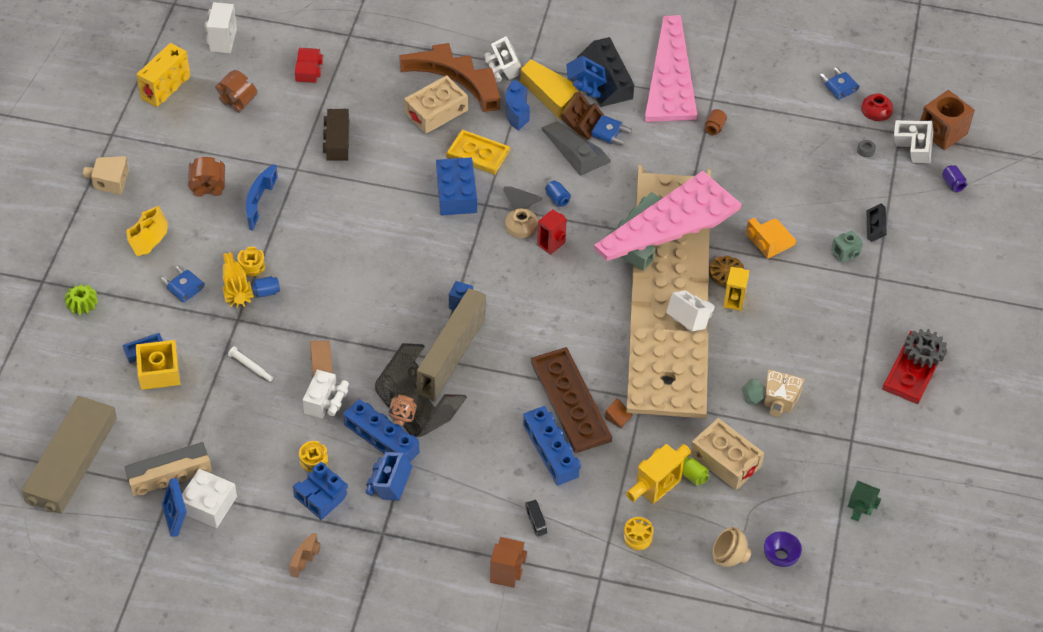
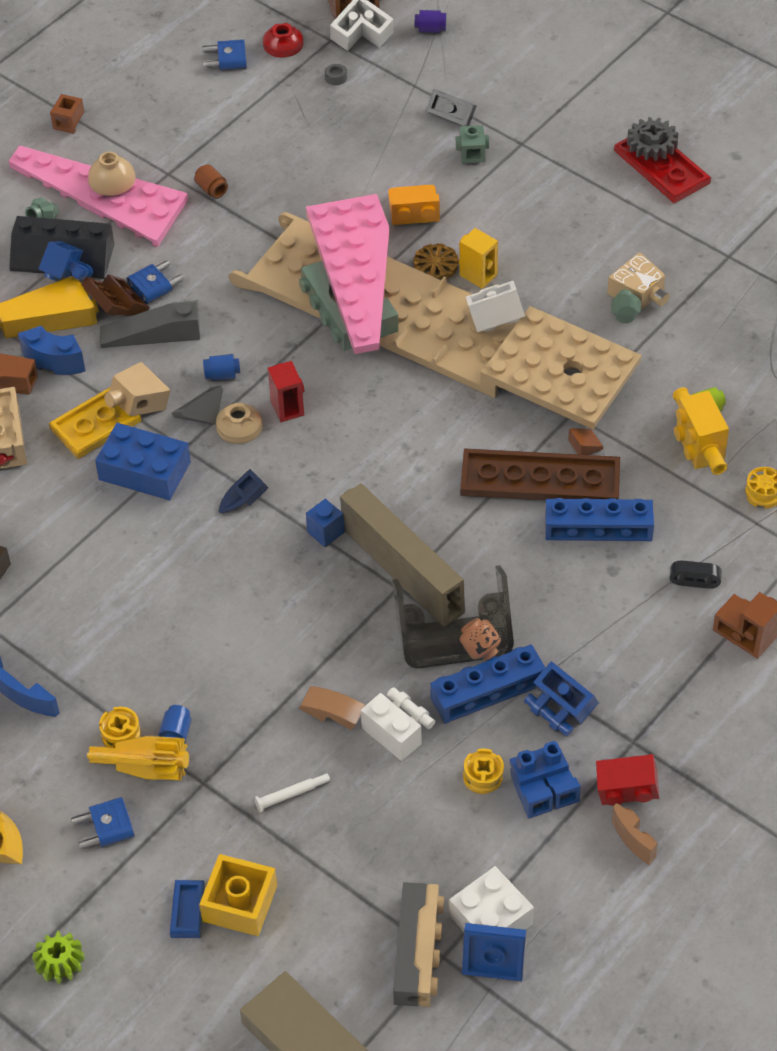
camera: 60 degrees left, 0 degrees up
tan piece [690,418,765,490] -> none
none -> sand green rock [25,197,59,219]
none -> dark orange brick [50,94,84,134]
none -> tan piece [88,152,136,196]
none -> tan torso [104,362,170,416]
none -> dark blue plate [218,469,268,513]
none -> red brick [596,754,660,806]

